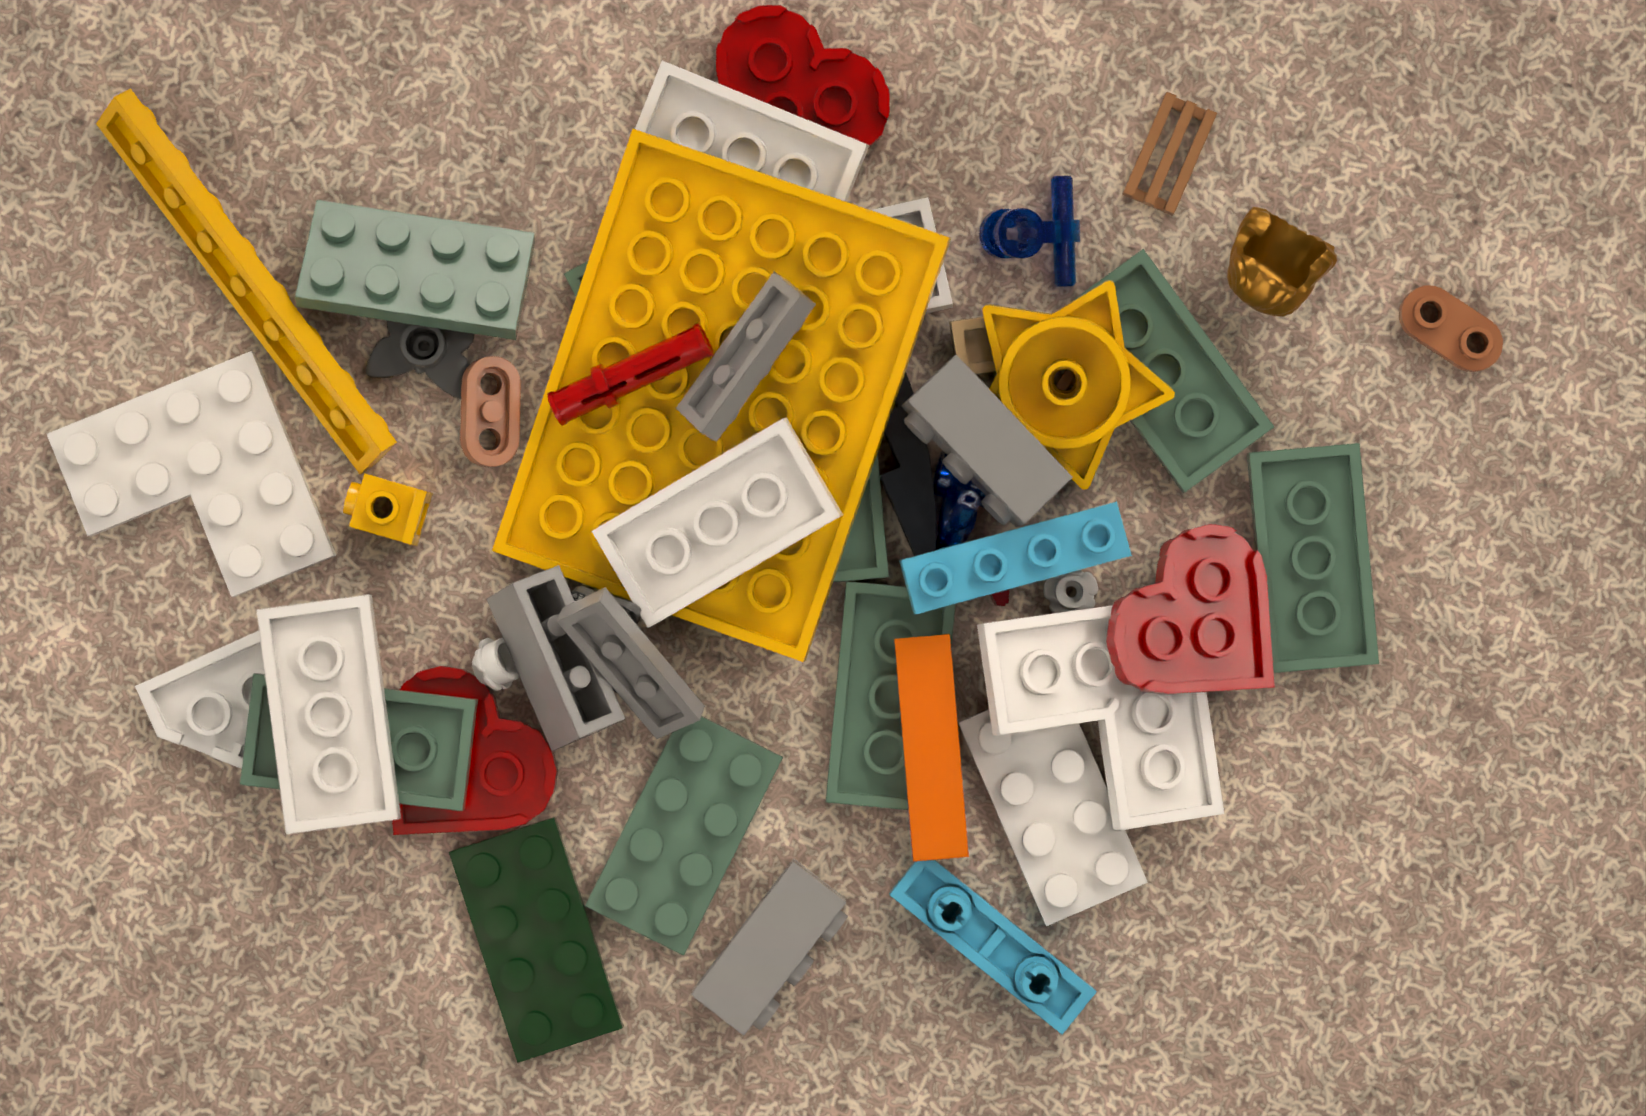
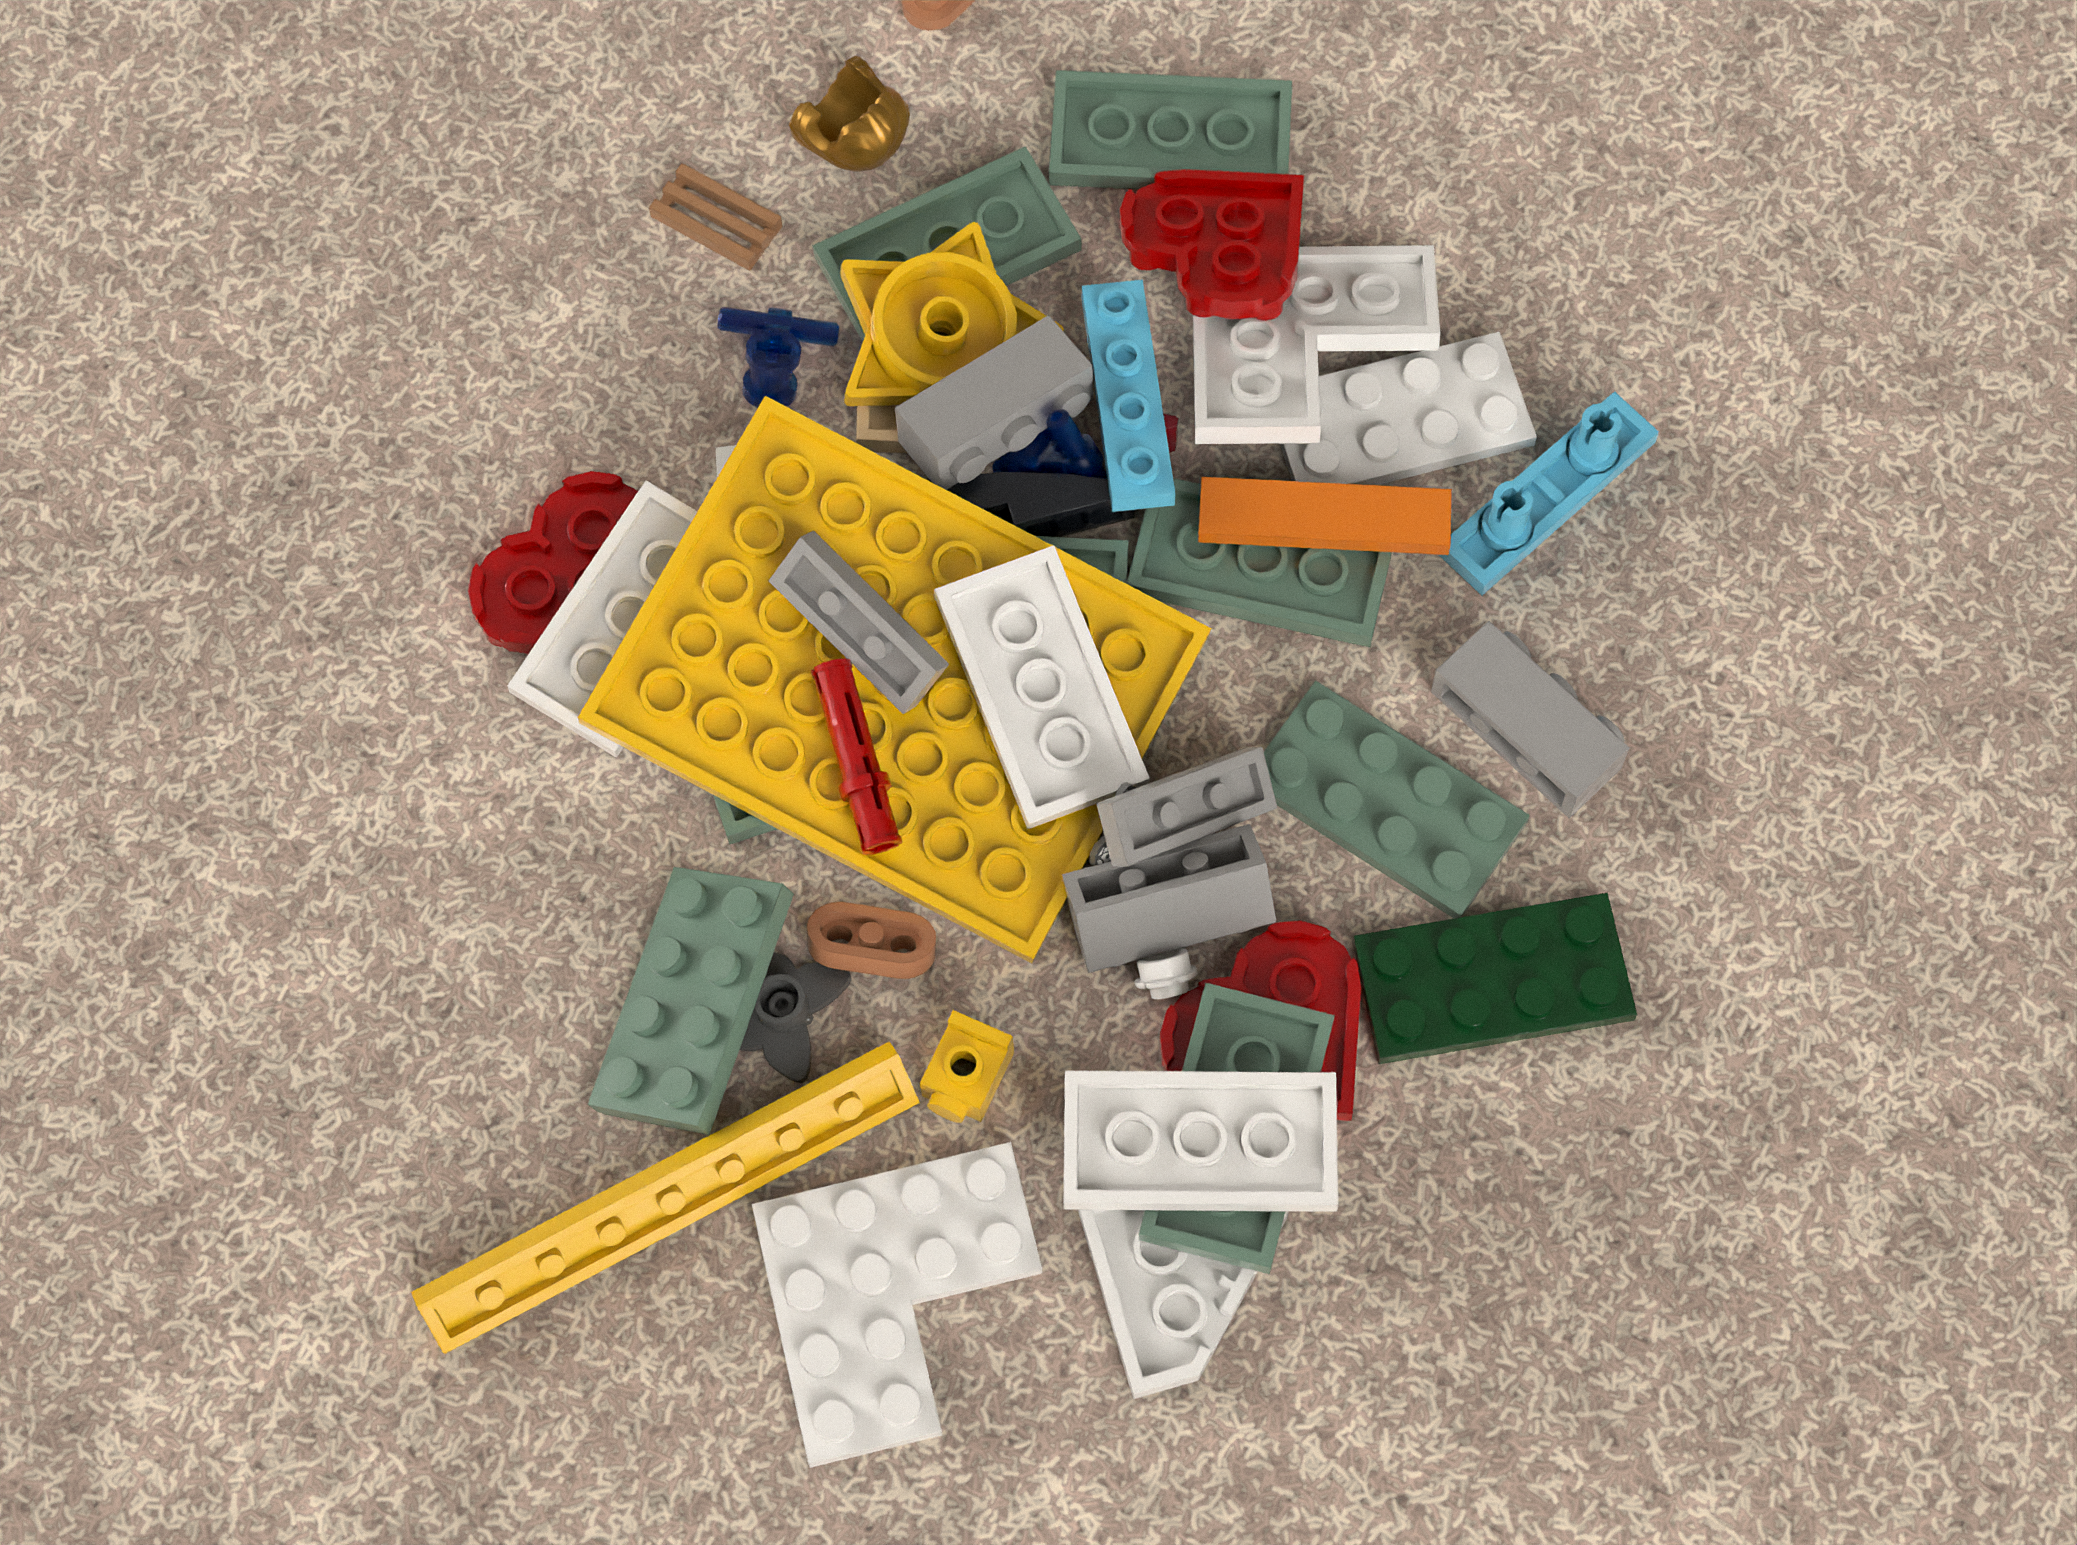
camera: 80 degrees left, 20 degrees down
white plate [1043,570,1098,613] -> none

